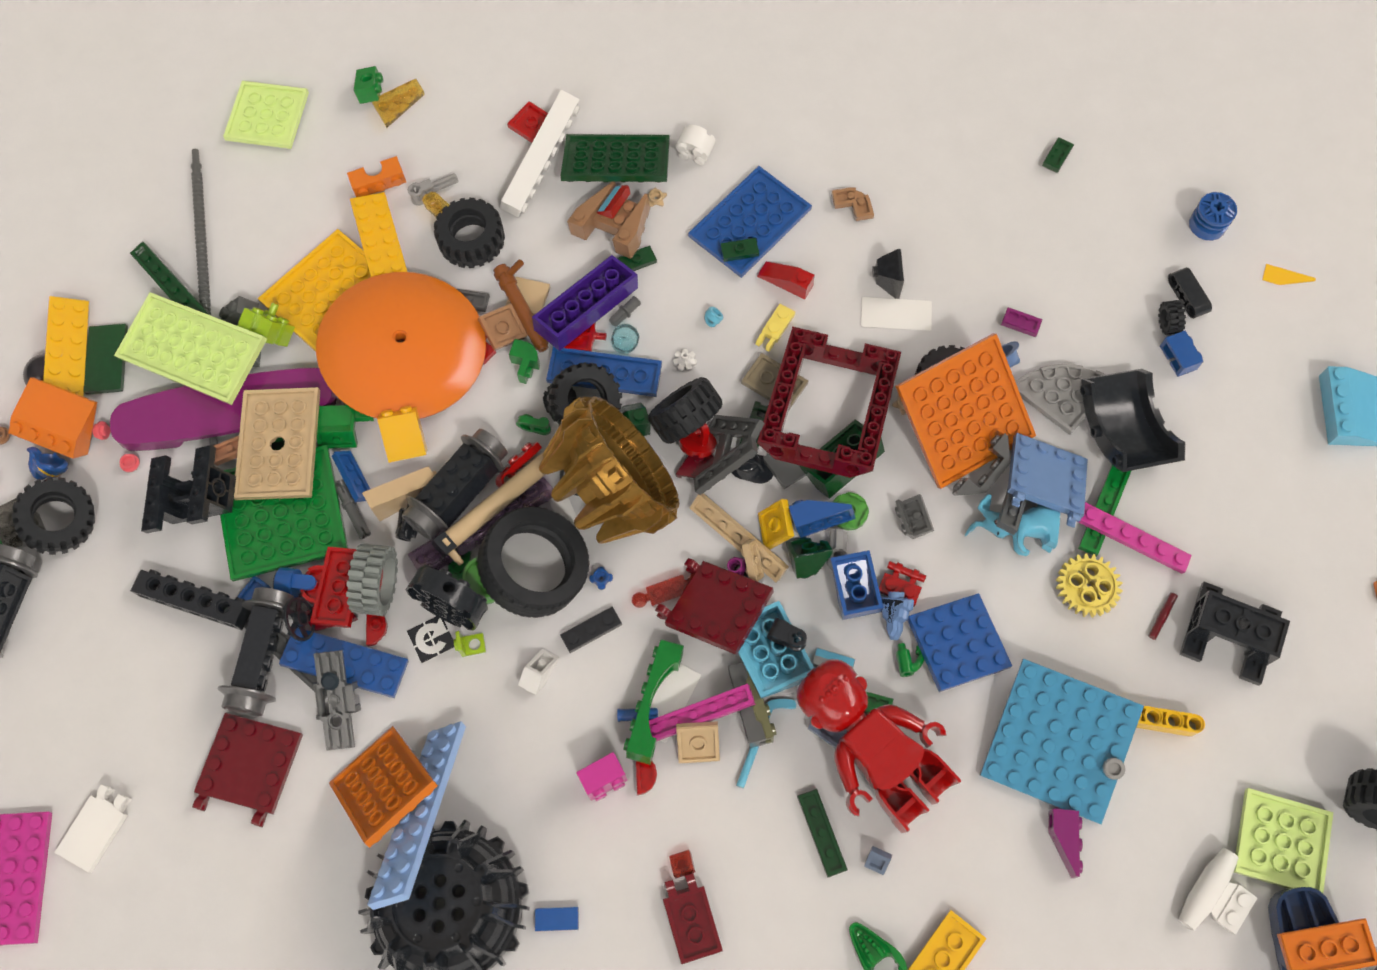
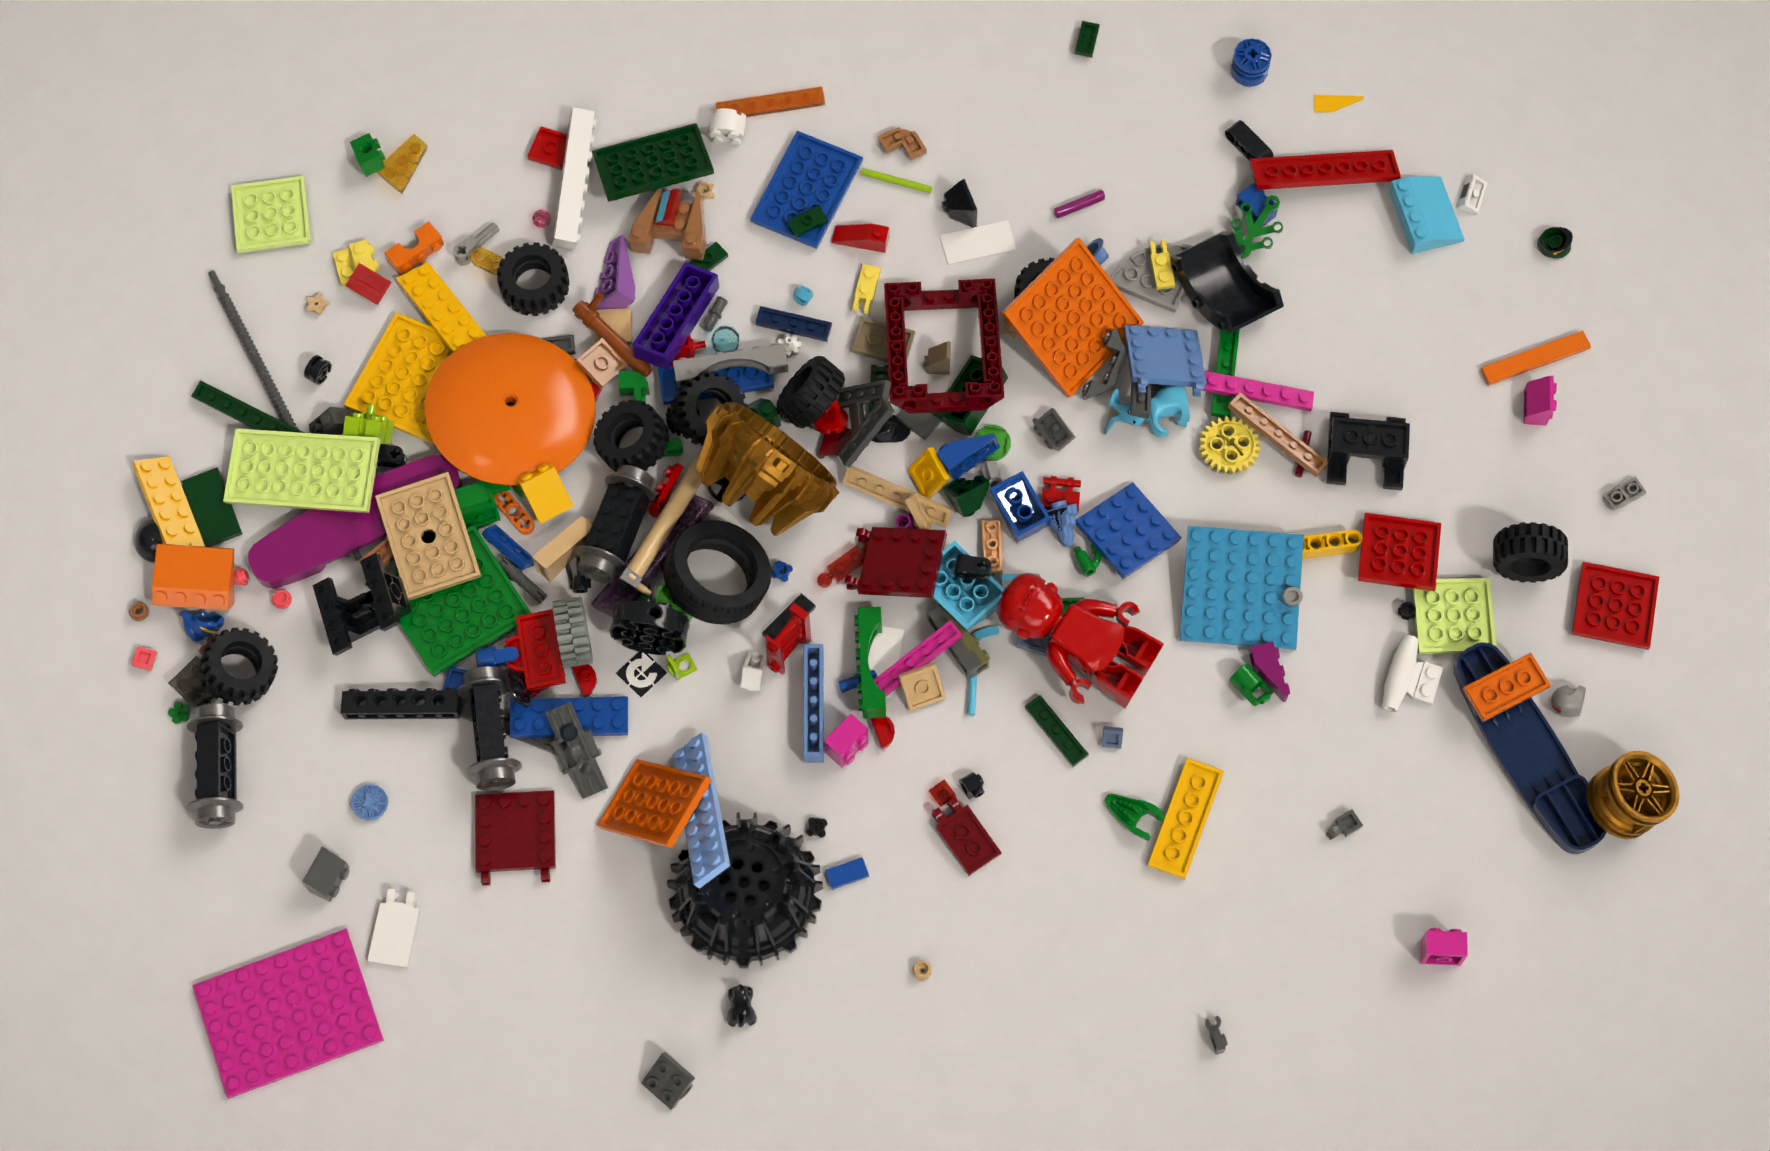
camera: 20 degrees left, 0 degrees up
magenta plate [1001,307,1043,337] -> none
black tyre [1158,300,1186,335] -> none
none -> dark grey slope [302,847,350,902]
none -> black wheel [304,355,332,385]
none -> tan plate [306,293,329,315]
none -> light yellow plate [332,239,380,287]
none -> red plate [345,263,392,305]
none -> medium blue wheel [351,784,388,820]
none -> black piece [377,444,407,468]
none -> orange beam [493,491,535,535]
none -> clear pink plate [532,209,551,228]
none -> black tyre [593,400,669,472]
none -> medium lavender wedge [594,235,635,310]
none -> light grey arch [673,343,788,389]
none -> clear orange tile [716,87,825,117]
none -> dark blue plate [755,306,832,342]
none -> red fence [765,603,811,675]
none -> medium blue brick [804,644,824,763]
none -> black plate [806,817,827,838]
none -> lime bar [861,168,932,194]
none -> dark tan slope [924,341,951,374]
none -> black plate [959,772,985,799]
none -> light nougat tile [982,520,1003,574]
none -> magenta axle [1054,190,1105,218]
none -> light yellow hinge [1149,240,1175,290]
none -> medium nougat plate [1228,392,1329,477]
none -> green piece [1229,663,1273,706]
none -> green plant [1231,195,1283,259]
none -> red plate [1250,150,1401,190]
none -> red plate [1358,513,1441,592]
none -> black plate [1398,602,1416,620]

